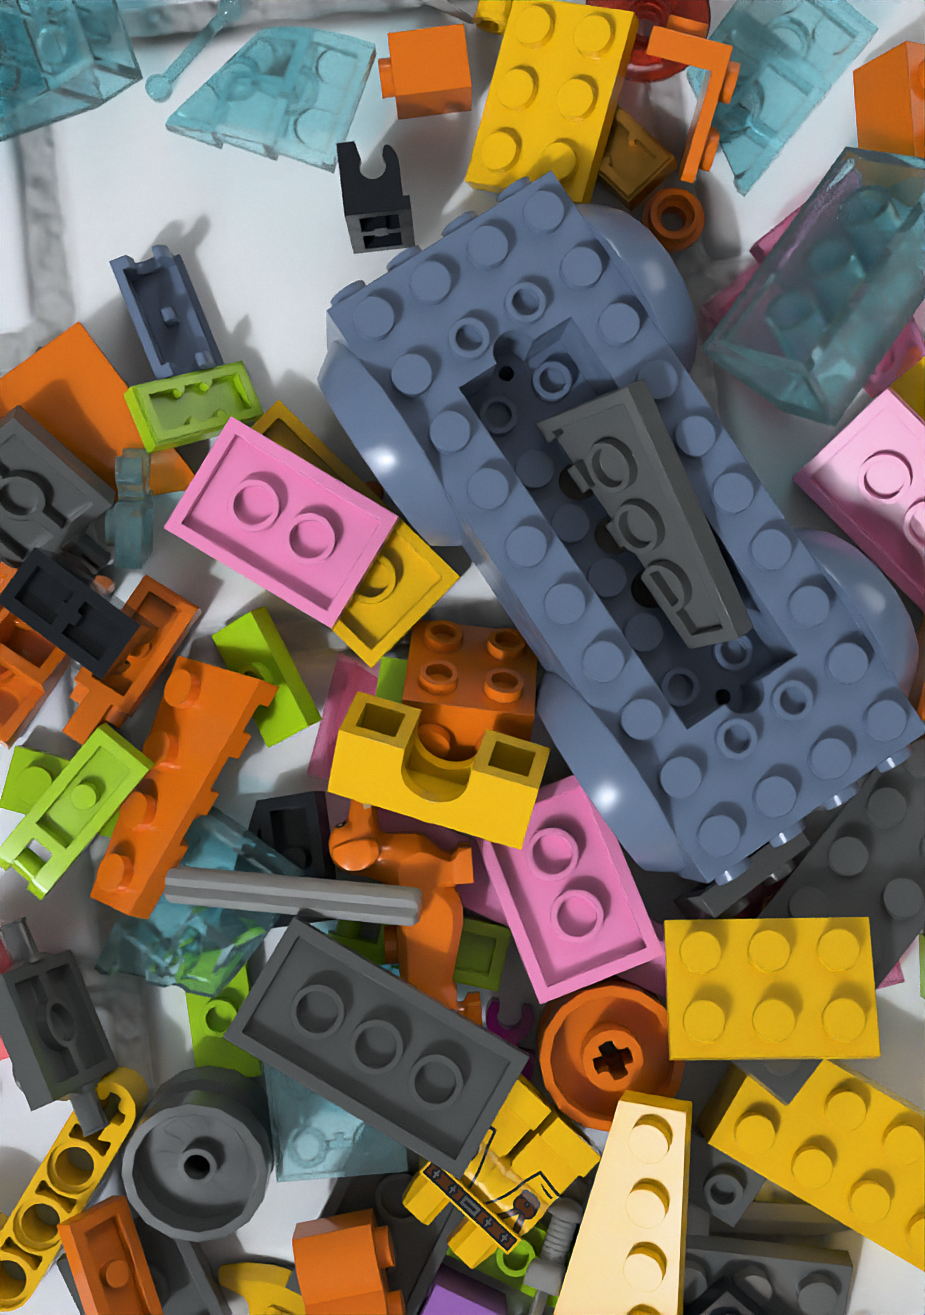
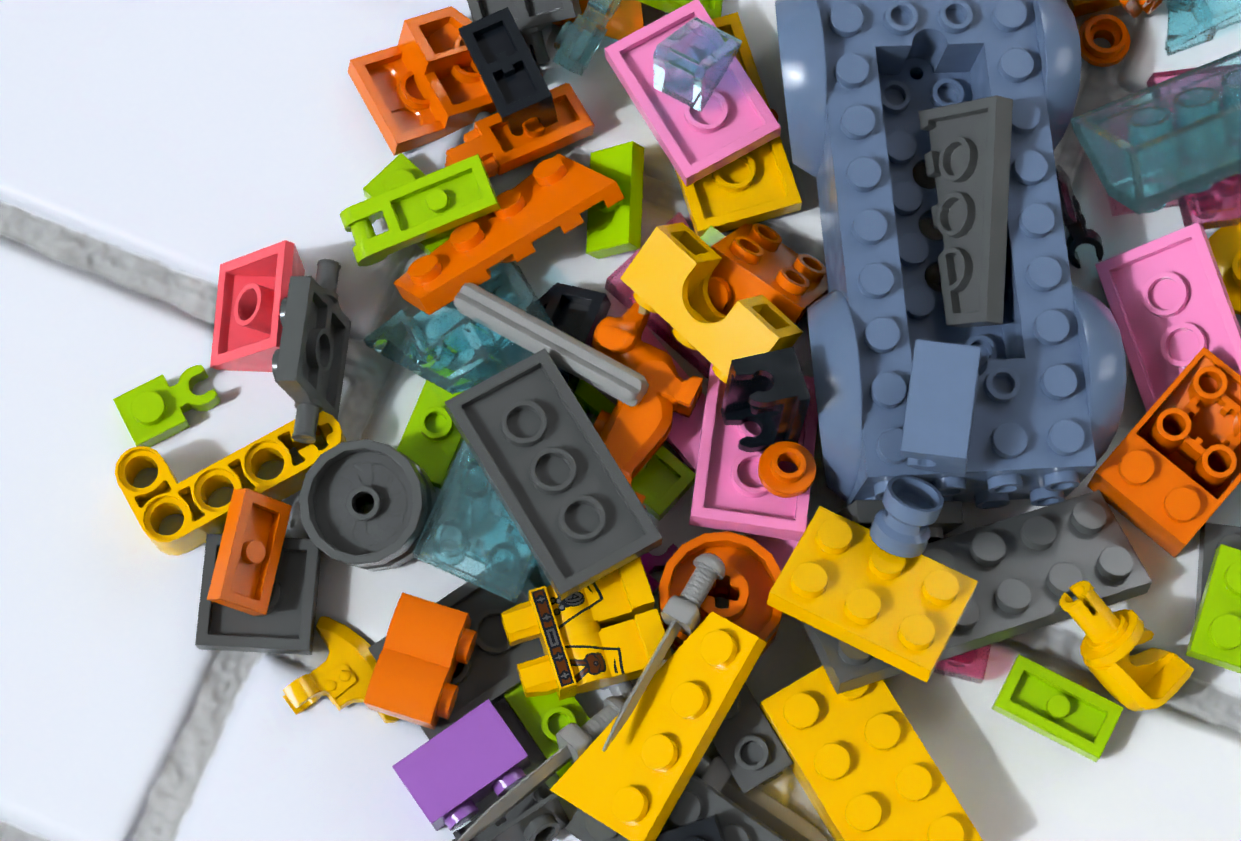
camera: 30 degrees right, 15 degrees down
none -> light grey sword [602,553,725,752]
none -> clear light blue slope [653,17,742,112]
none -> black hinge [721,347,811,452]
none -> orange plate [758,441,816,498]
none -> sand blue wheel [870,475,944,558]
none -> sand blue hinge [900,339,981,477]
none -> black piece [1056,165,1104,269]

